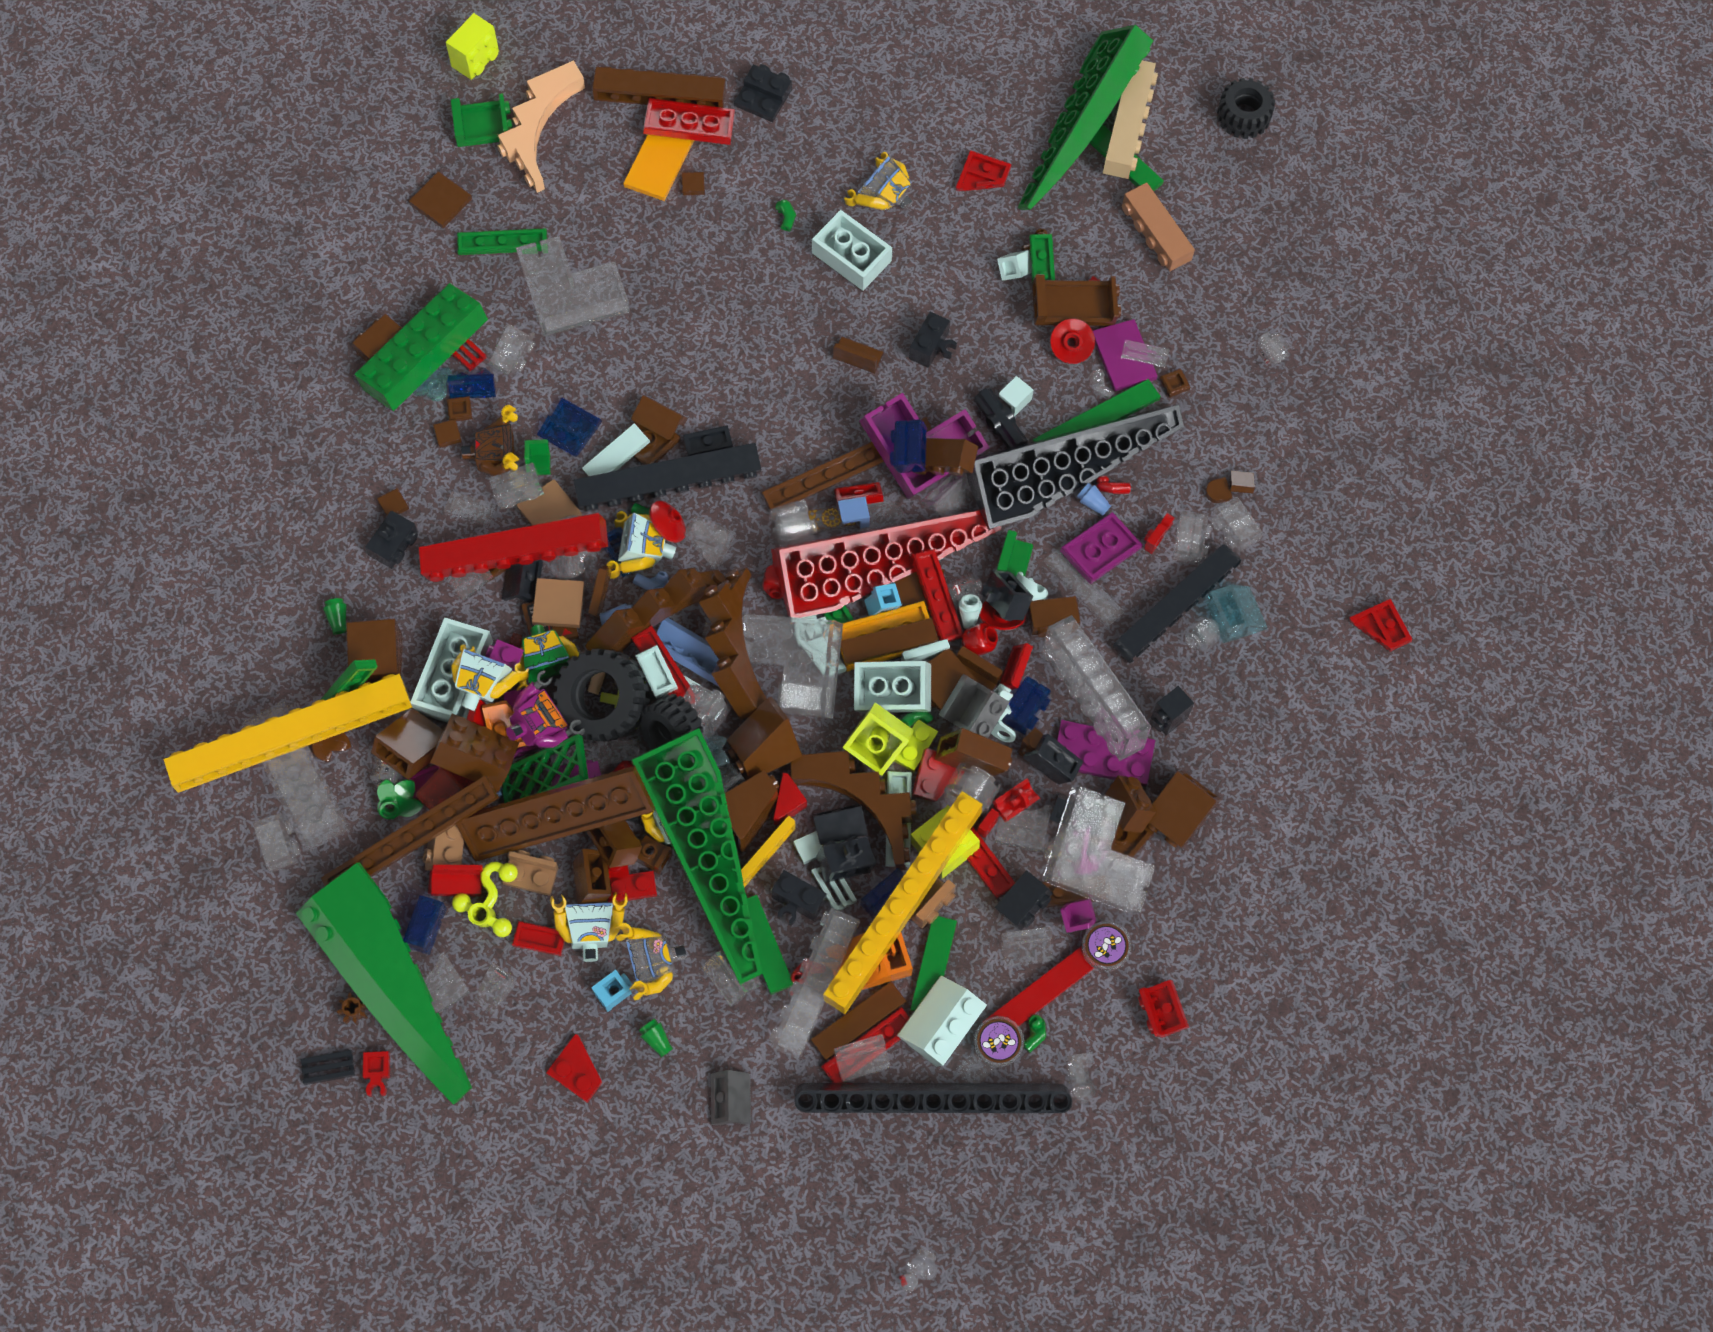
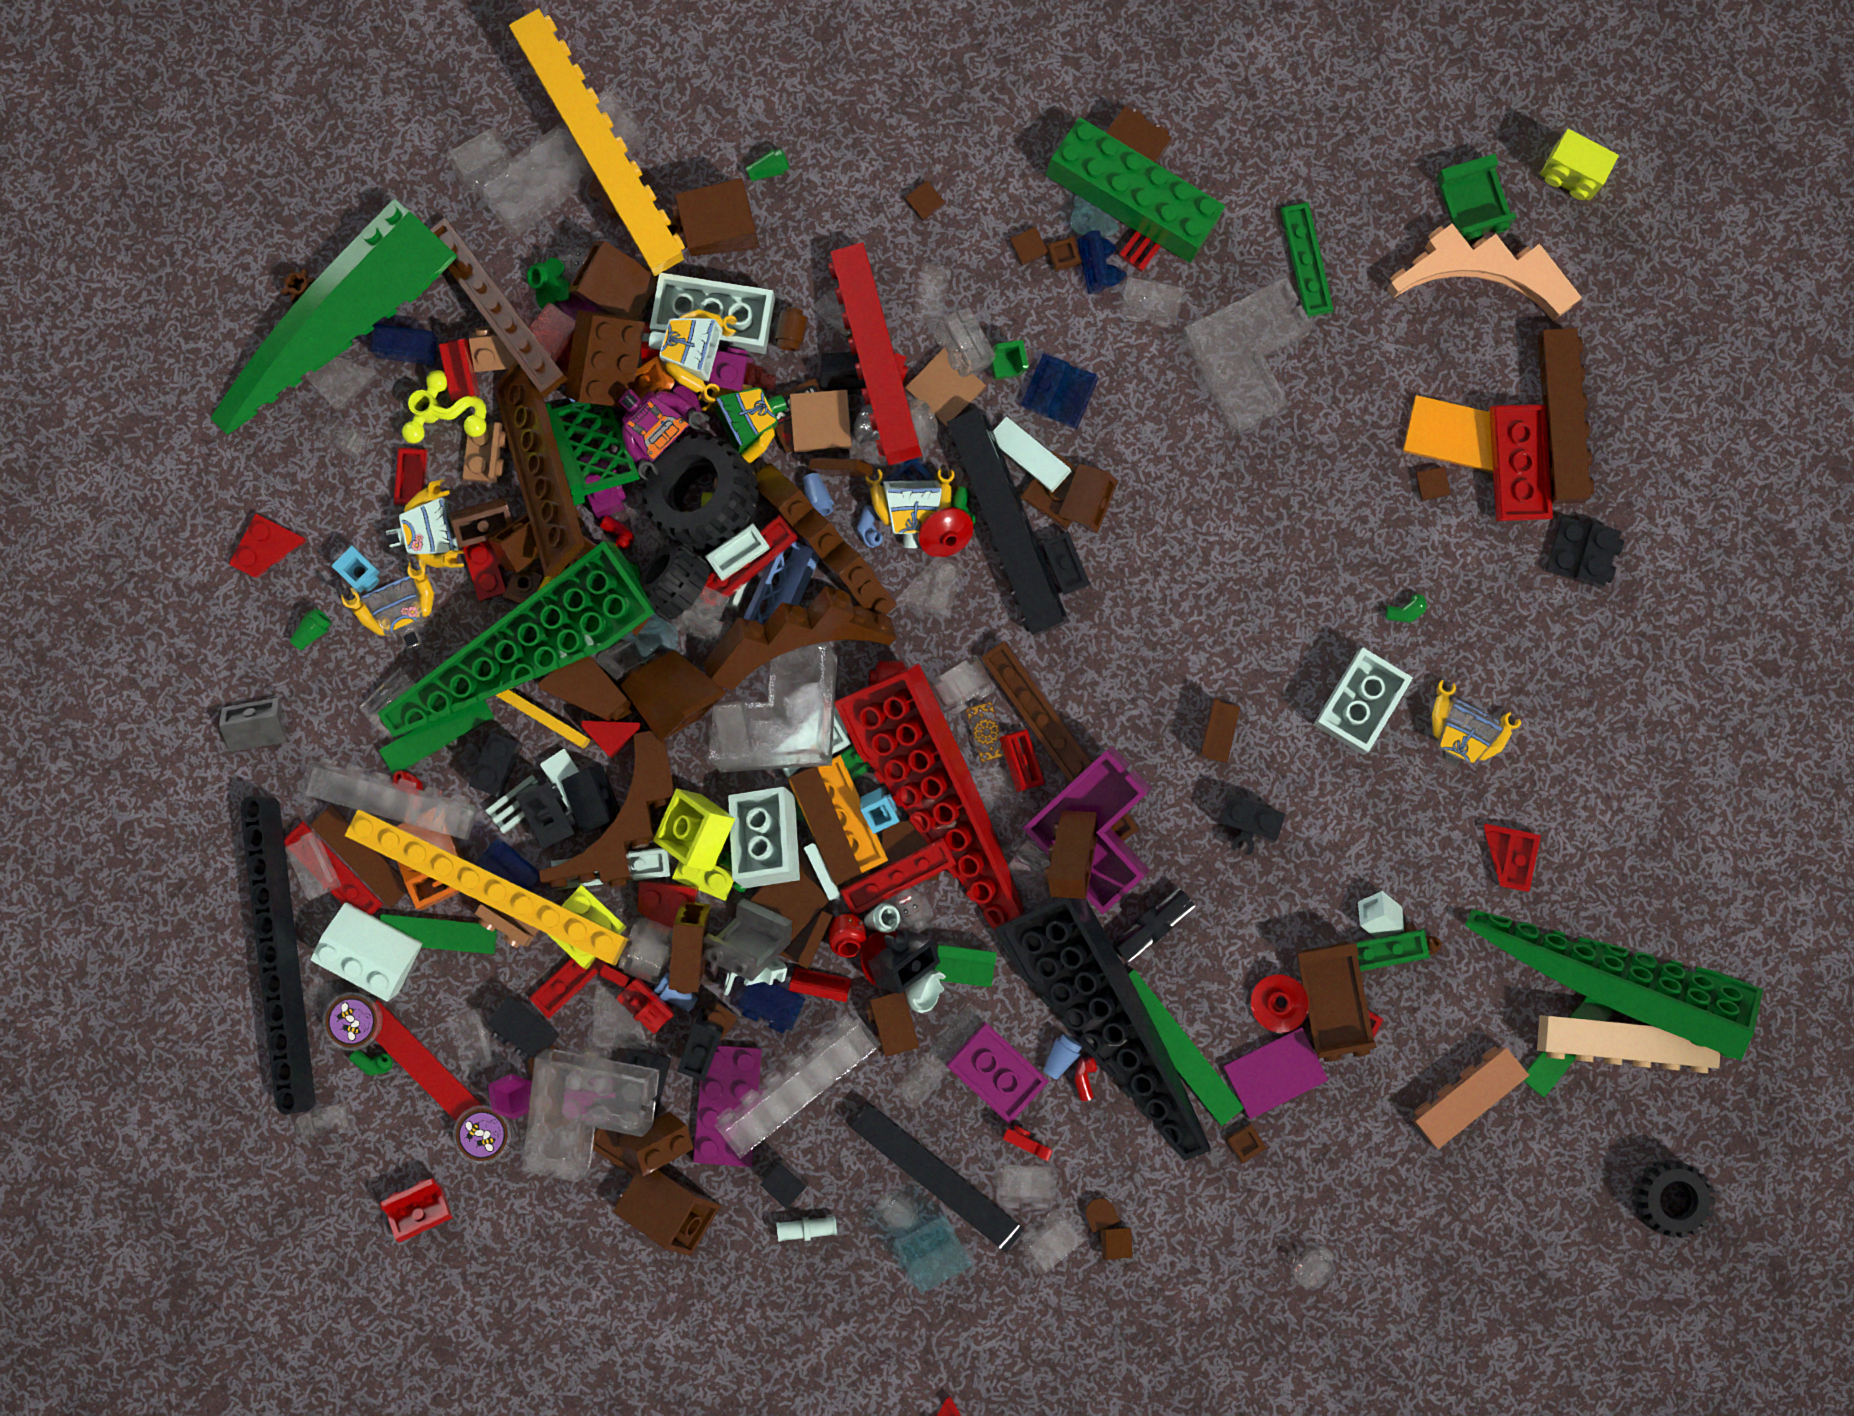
camera: 85 degrees right, 15 degrees up
black tile [300,1050,355,1085] -> none
green tile [320,659,378,700] -> none
red plate [363,1051,390,1097] -> none
black brick [365,510,418,569] -> none
reddish brown tile [409,171,472,229] -> none
torso [461,405,519,478] -> none
medium blue panel [838,497,870,528] -> none
clear blue brick [890,419,927,473] -> none
clear animal [899,1249,937,1292] -> none
light aqua panel [999,376,1033,416] -> none
clear arm [1089,369,1115,400] -> none
clear tile [1121,340,1170,367] -> none
none -> medium blue cone [653,972,698,1012]
none -> reddish brown brick [775,307,808,352]
none -> light aqua pin [776,1216,837,1242]

